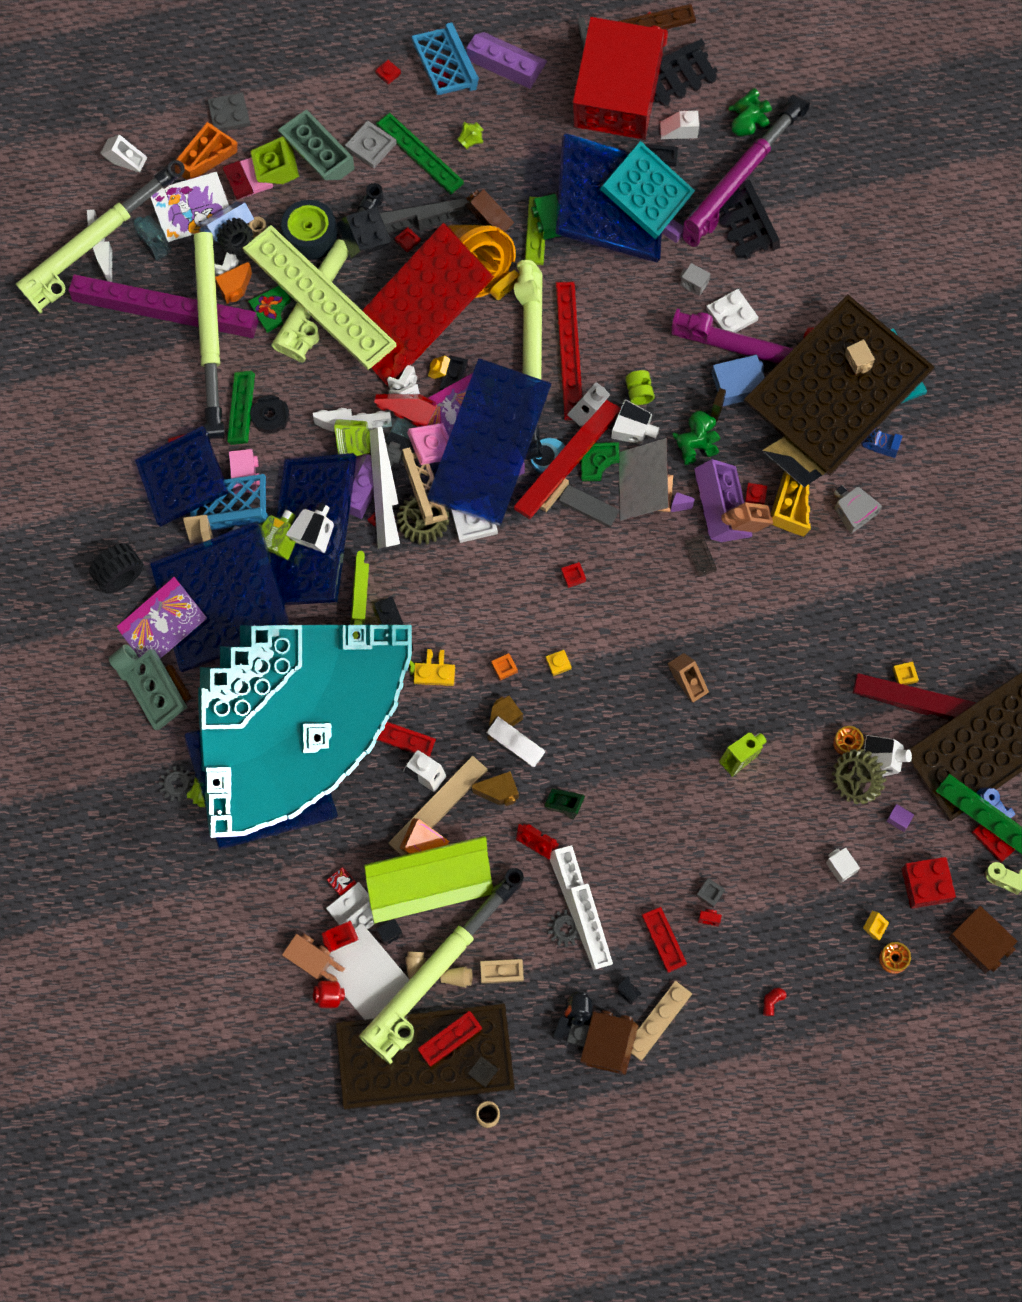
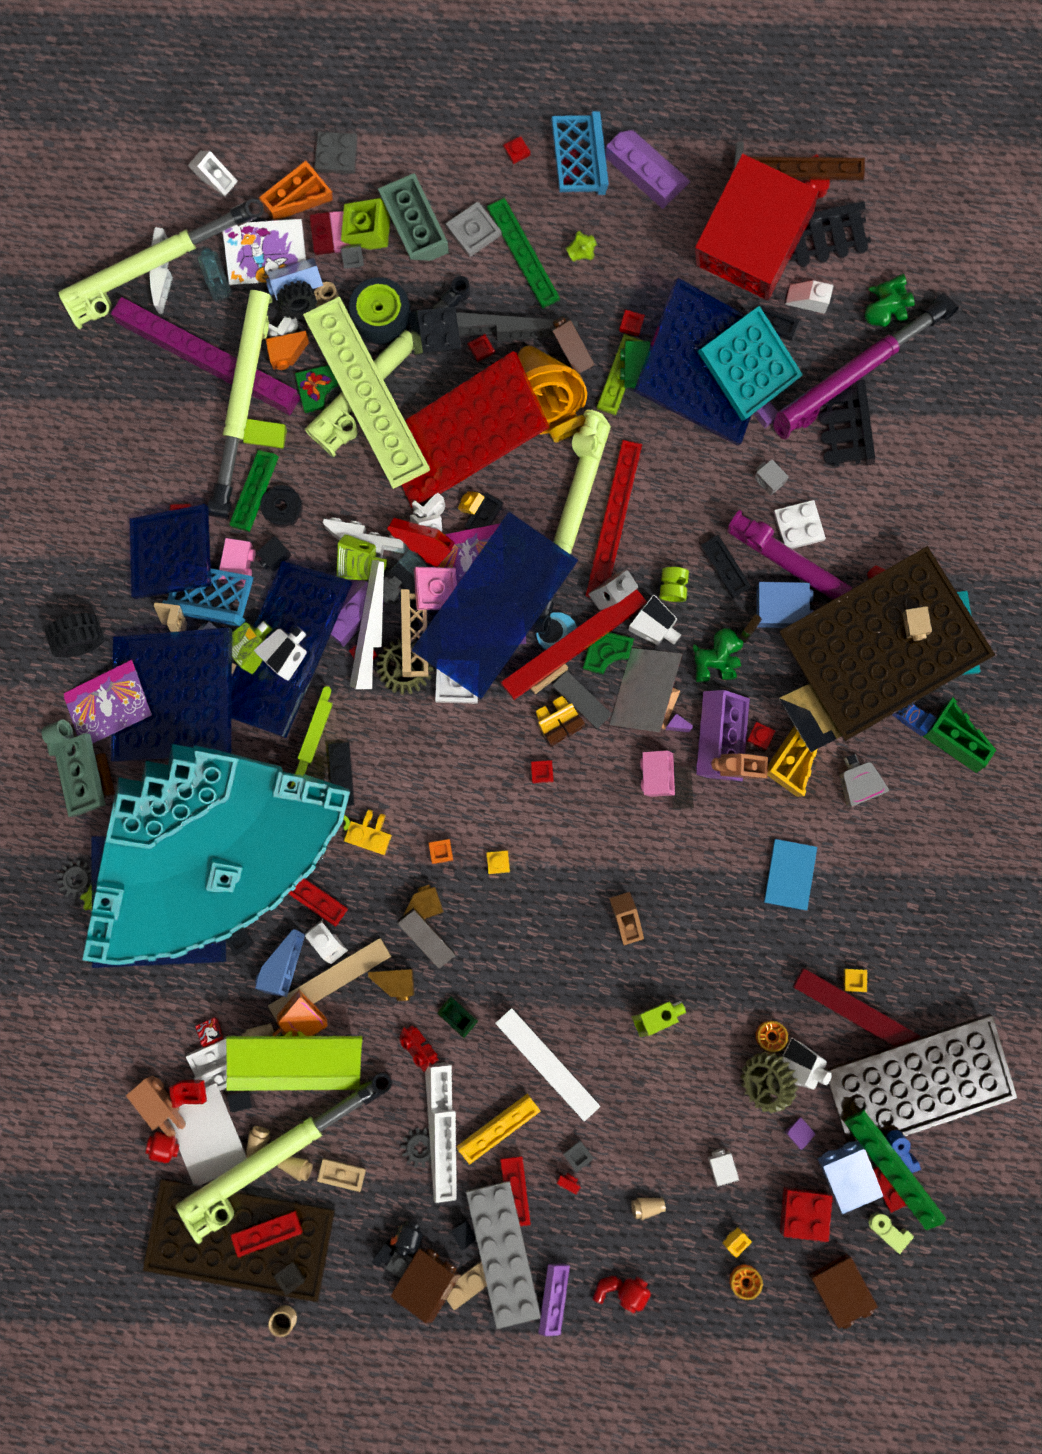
camera: 20 degrees right, 10 degrees up
none -> black plate [225,927,255,956]
none -> lime slope [243,419,287,449]
none -> medium blue slope [255,929,305,998]
none -> black brick [256,536,292,572]
none -> dark grey plate [341,244,364,269]
none -> yellow tile [456,1093,541,1165]
none -> light grey plate [466,1181,541,1329]
none -> white slope [495,1008,600,1122]
none -> hips [536,696,585,747]
none -> medium lavender plate [539,1264,570,1336]
none -> red head [618,1276,651,1313]
none -> red plate [619,310,645,337]
none -> tan cone [631,1198,666,1220]
none -> bright pink brick [640,751,675,797]
none -> black plate [700,535,751,599]
none -> dark azure tile [764,839,817,911]
none -> brick [817,1141,883,1214]
none -> green wedge [923,697,996,773]

